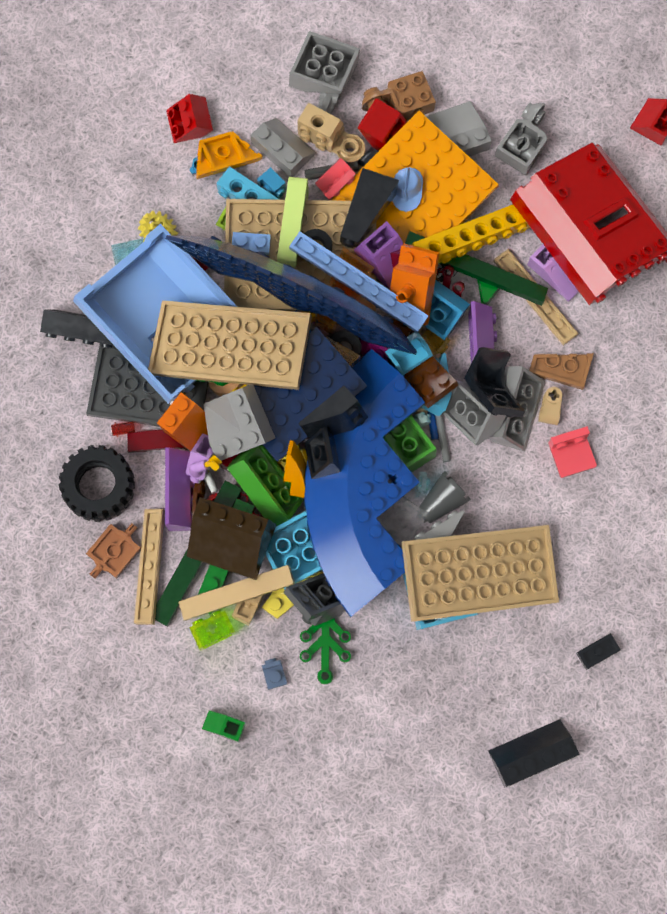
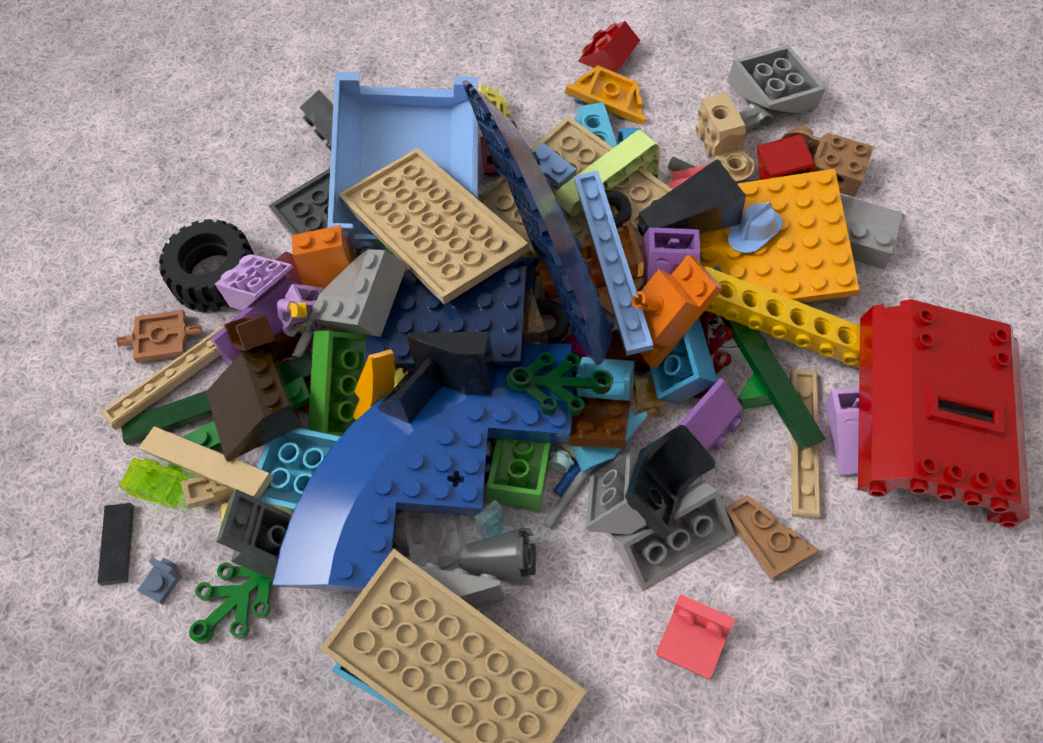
camera: 50 degrees right, 15 degrees down
clear red pin [111,421,135,437] -> none
green slope [202,710,246,743] -> none
light grey slope [250,118,316,177] -> none
light grey brick [495,103,548,176] -> none
tan piece [538,387,562,425] -> none
none -> black tile [97,503,134,585]
none -> lavender slope [215,254,293,311]
none -> reddish brown panel [224,314,275,351]
none -> dark green plant [506,352,613,416]

